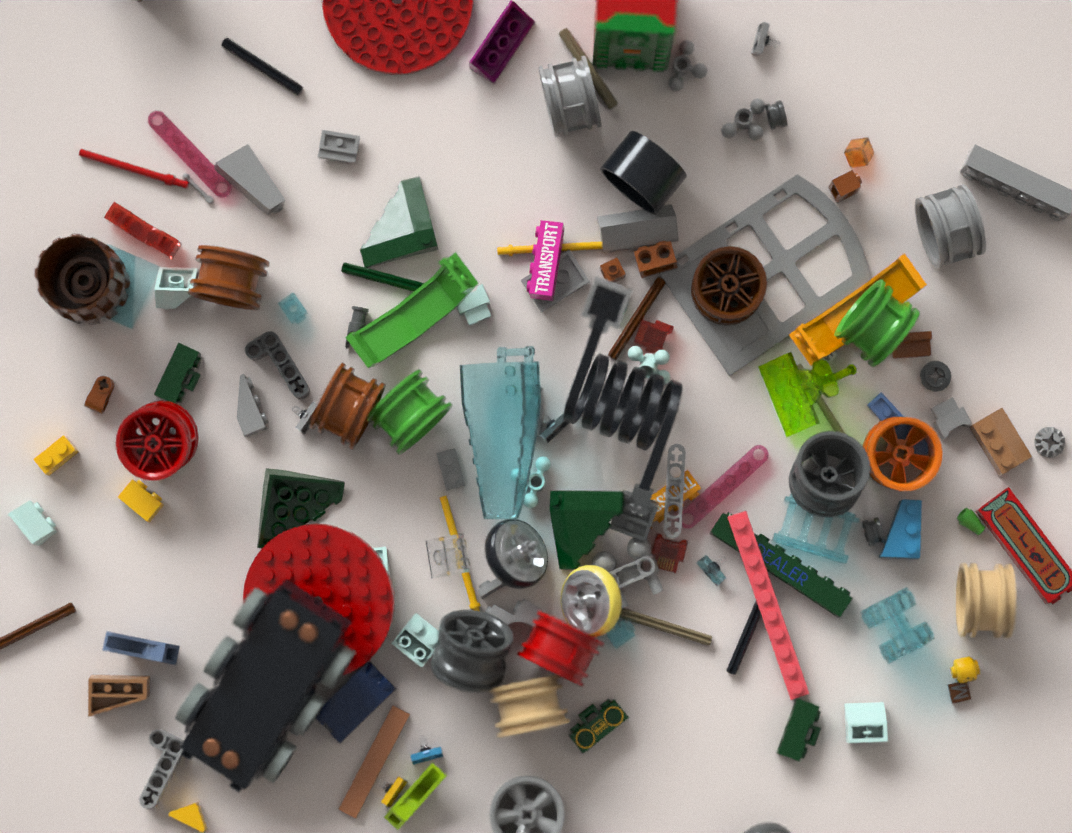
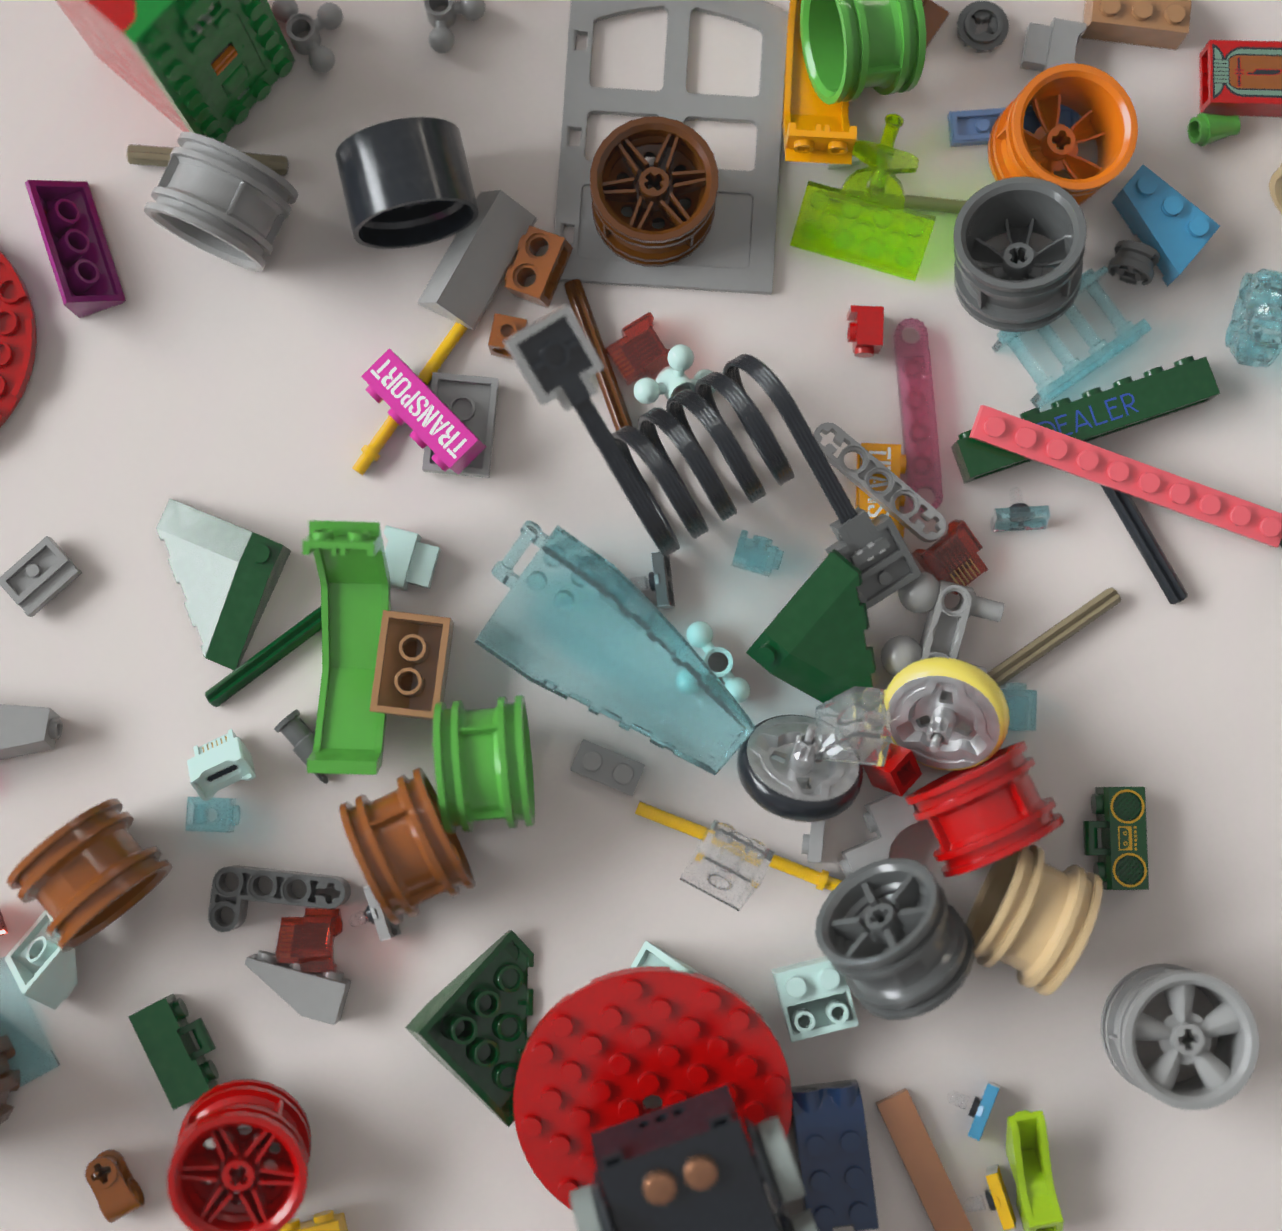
camera: 55 degrees left, 0 degrees up
none -> light aqua piece [187,729,256,801]
none -> clear red piece [275,908,343,972]
none -> medium nougat slope [370,610,454,721]
none -> clear light blue brick [731,530,784,577]
none -> clear slope [815,686,891,767]
none -> red brick [847,305,884,358]
none -> red brick [862,740,922,797]

